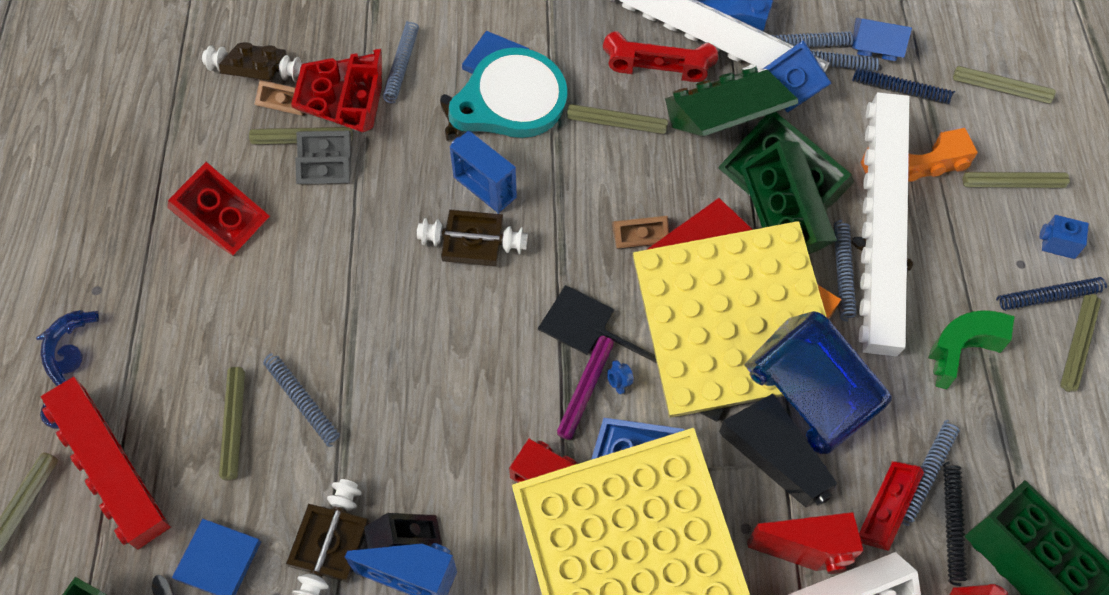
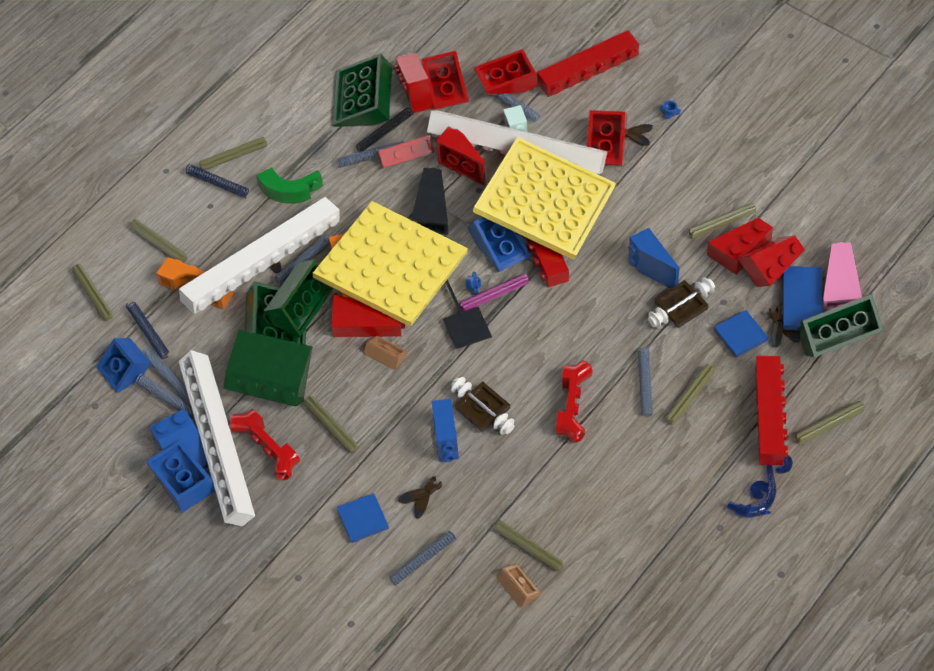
camera: 135 degrees left, 5 degrees down
red slope [167,162,270,256] -> none
dark brown plate [202,42,304,82] -> none
red wedge [291,49,382,133] -> none
dark grey slope [295,131,351,184] -> none
black slope [364,513,442,549] -> none
piece [448,48,567,138] -> none
clear blue windscreen [744,311,892,454] -> none
blue tile [762,40,832,113] -> none
blue brick [1039,215,1089,259] -> none
none -> red plate [556,360,593,443]

